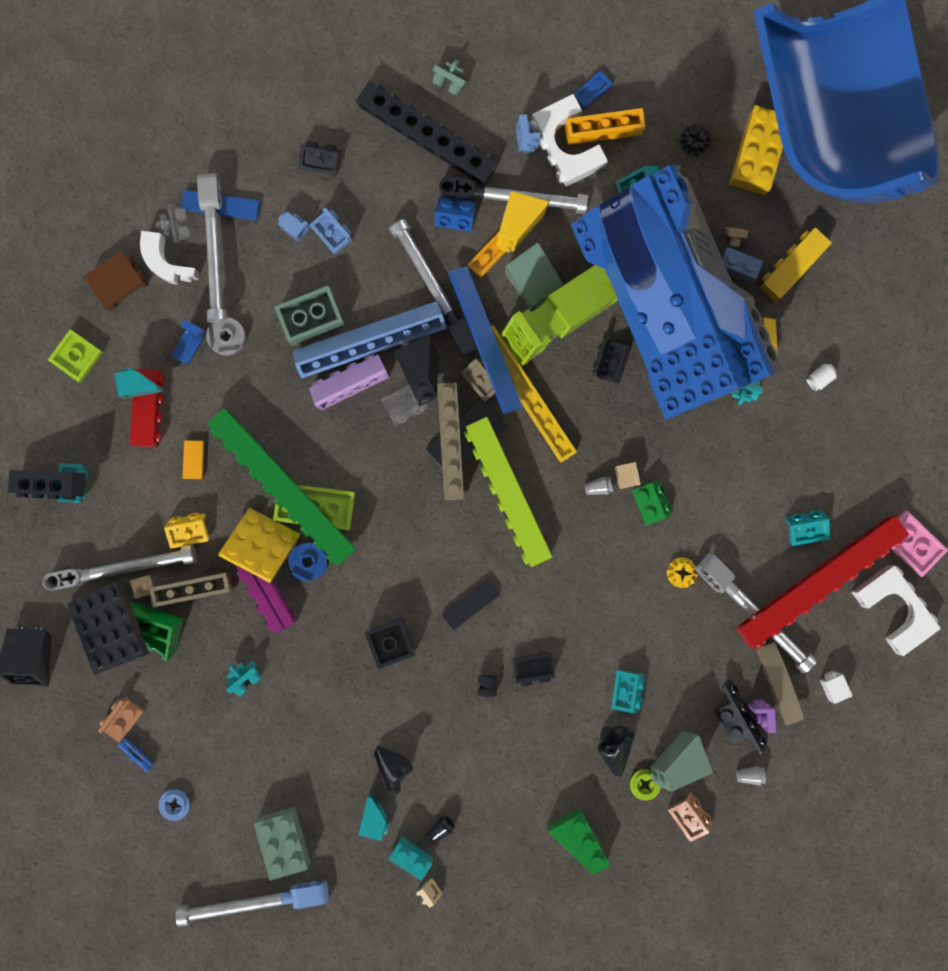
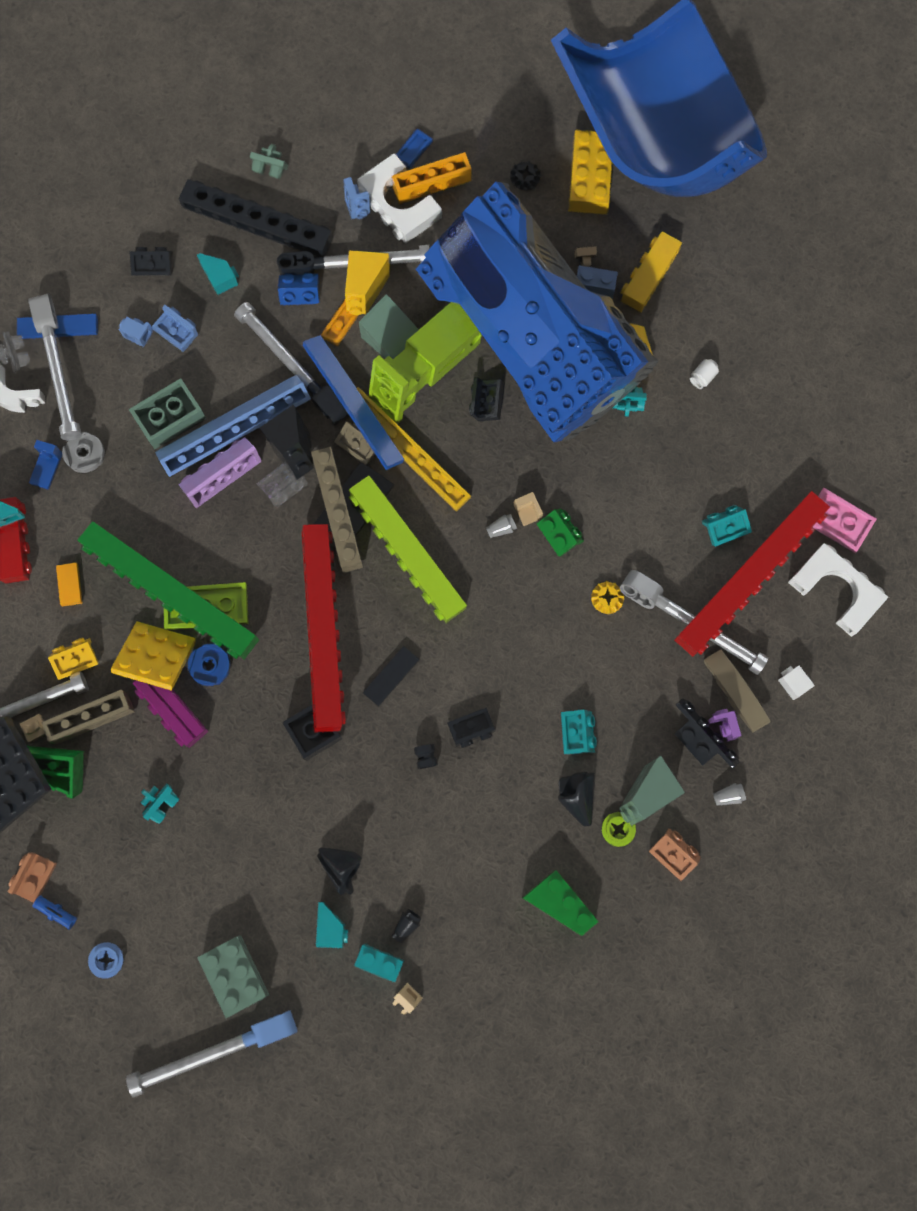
camera: 15 degrees left, 10 degrees down
none -> teal slope [197,253,239,295]
none -> red brick [301,524,345,732]

